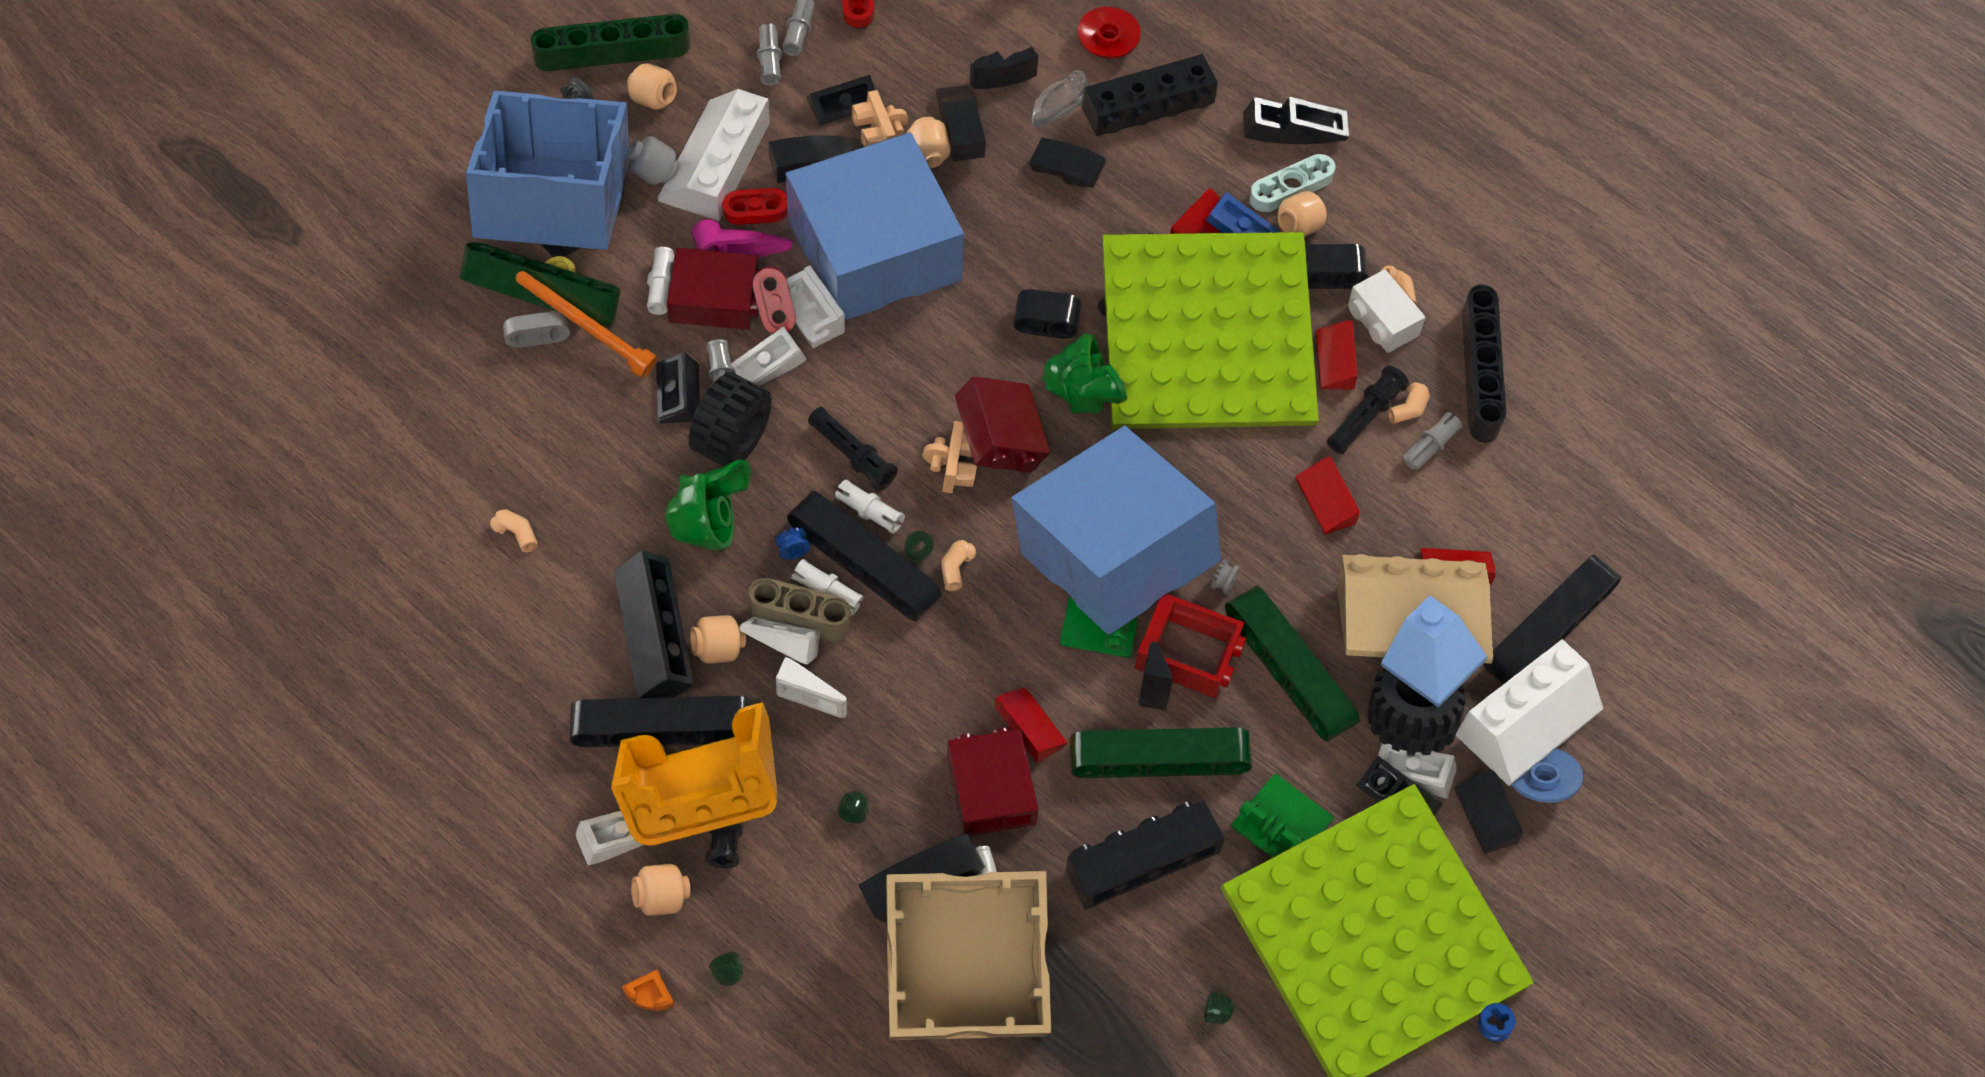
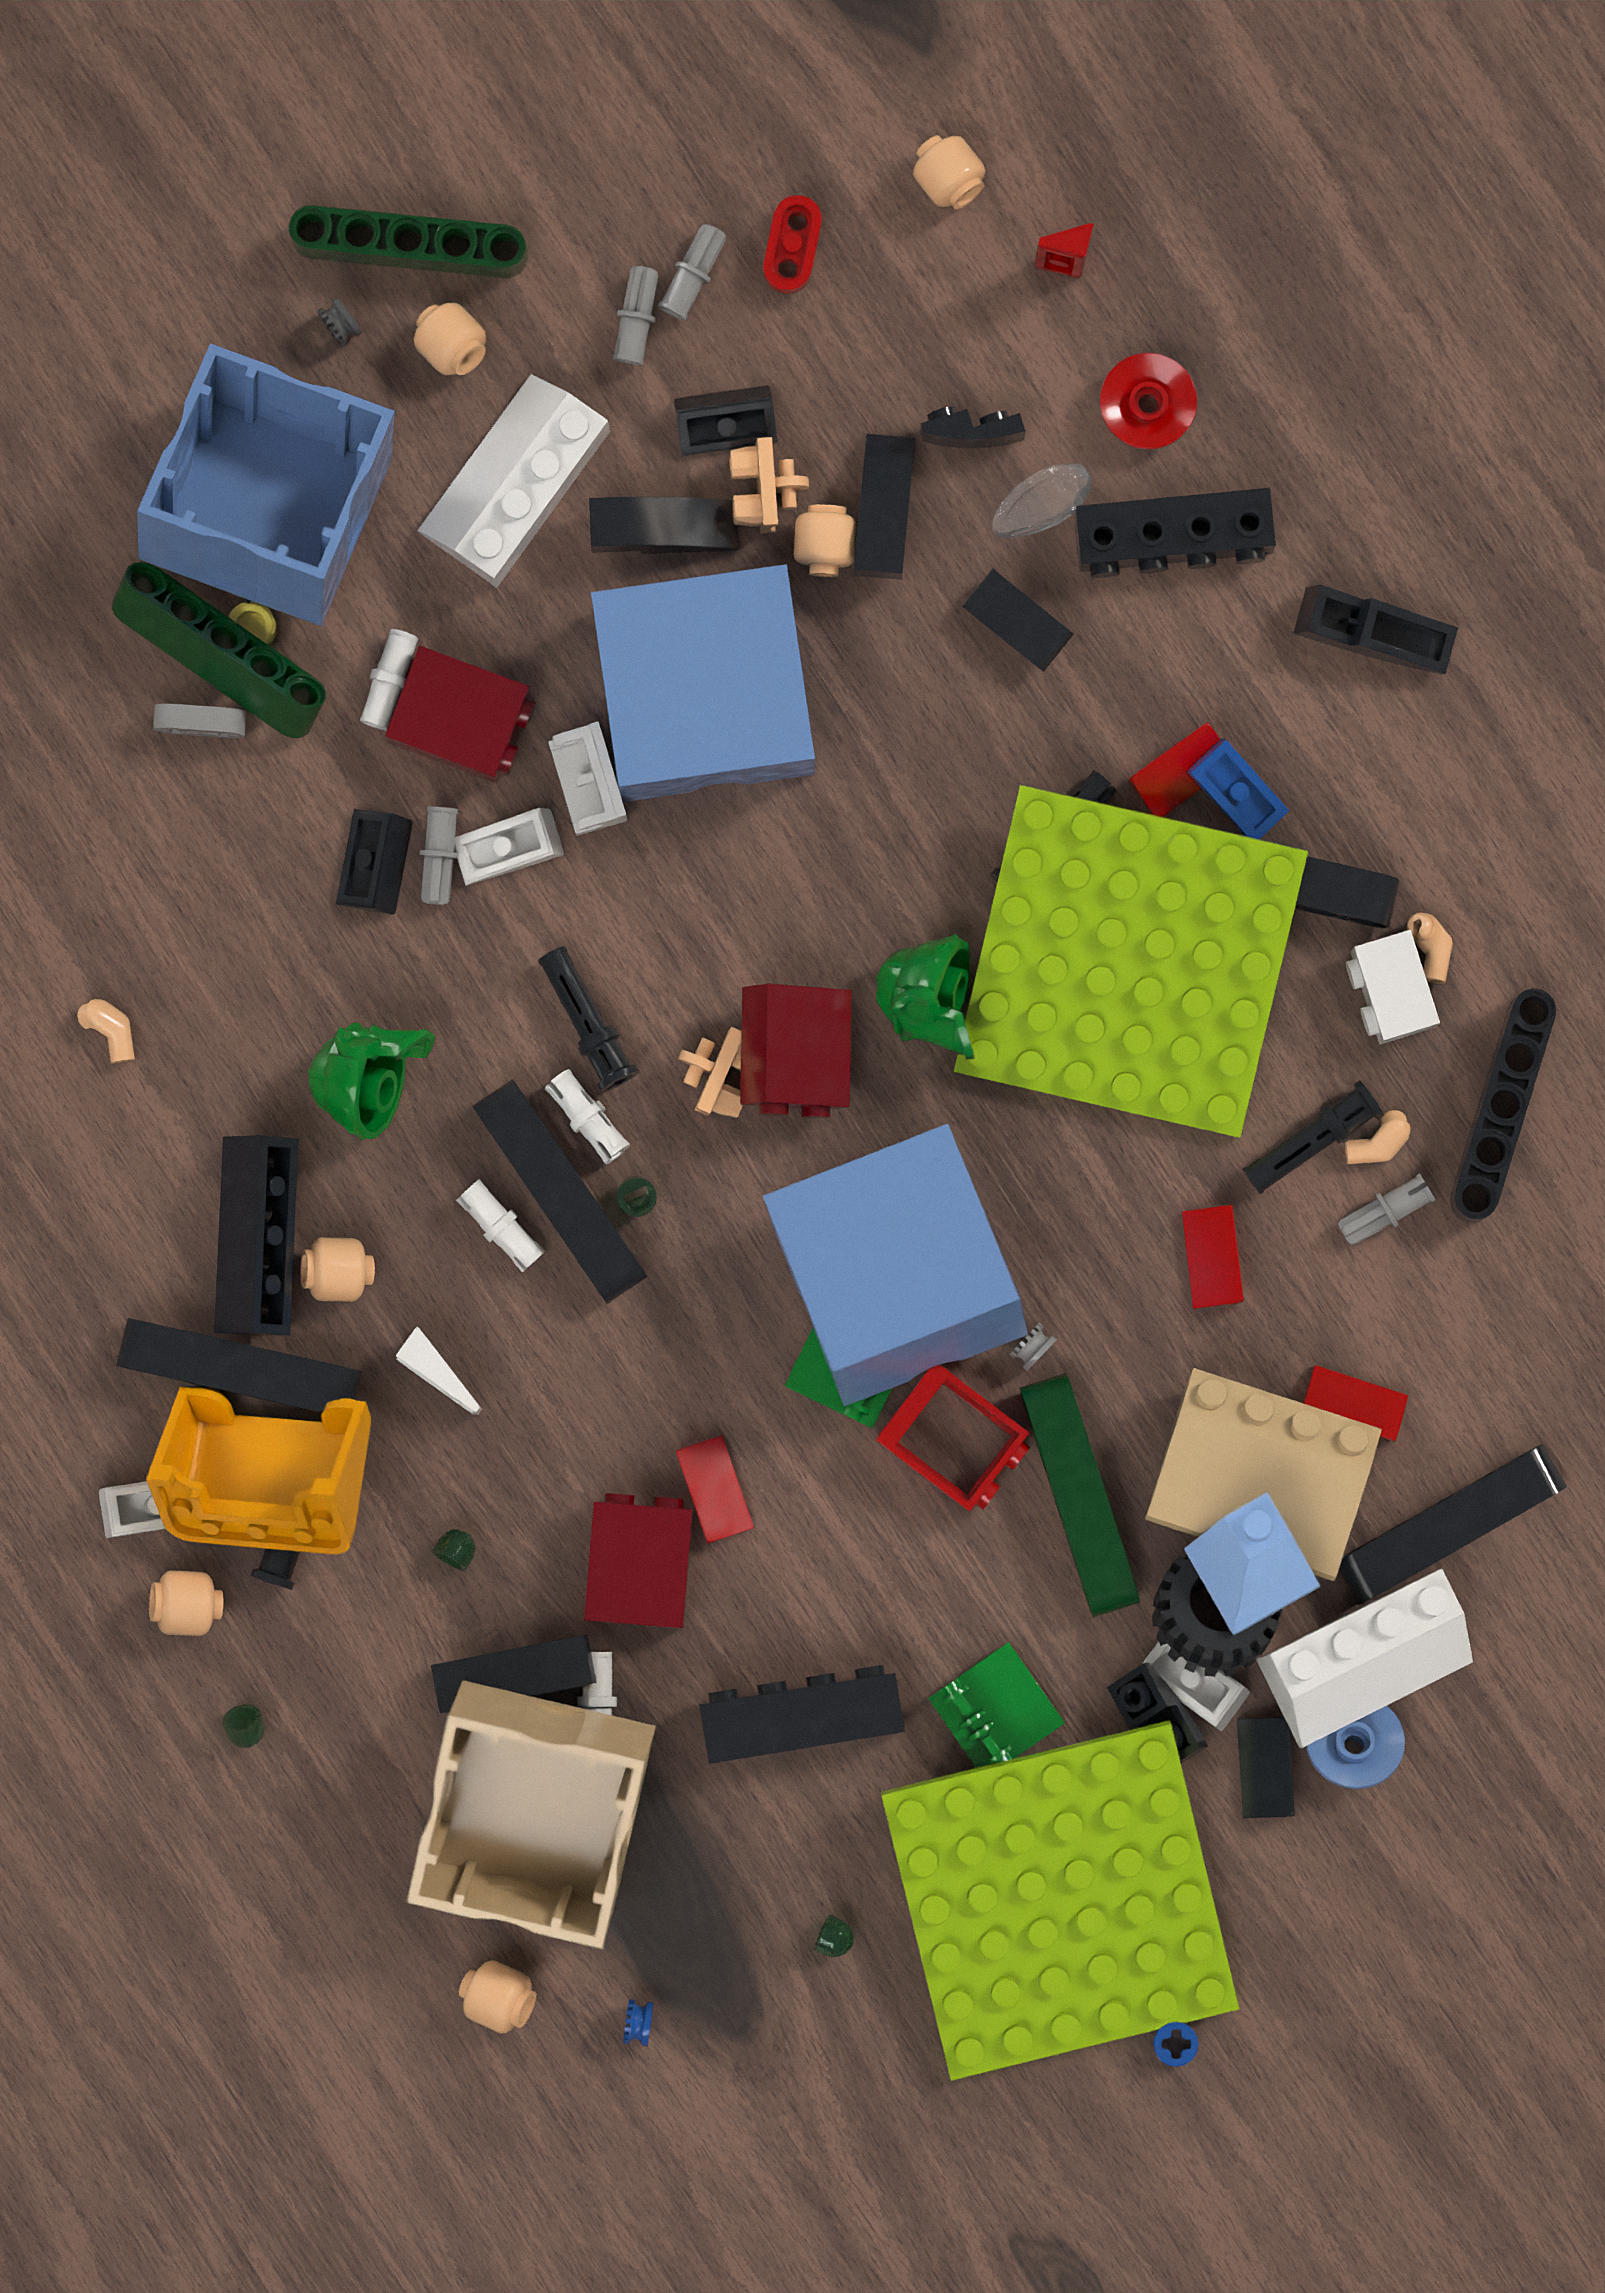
camera: 20 degrees right, 25 degrees up
orange piece [516,271,658,379] -> none
orange tile [622,969,675,1011] -> none
light grey head [626,136,678,186] -> none
black tyre [688,372,772,467] -> none
dark pink piece [691,219,792,257] -> none
red plate [722,188,788,225] -> none
white slope [739,616,821,664] -> none
dark tan beam [749,578,851,642] -> none
plate [753,266,796,334] -> none
blue bush [775,527,811,560] -> none
light nougat arm [941,540,976,591] -> none
black beam [1014,289,1081,339] -> none
dark green beam [1069,727,1253,778] -> none
black slope [1139,641,1173,710] -> none
light aqua beam [1249,154,1336,212] -> none
light nougat head [1277,191,1327,237] -> none
red slope [1315,320,1358,390] -> none

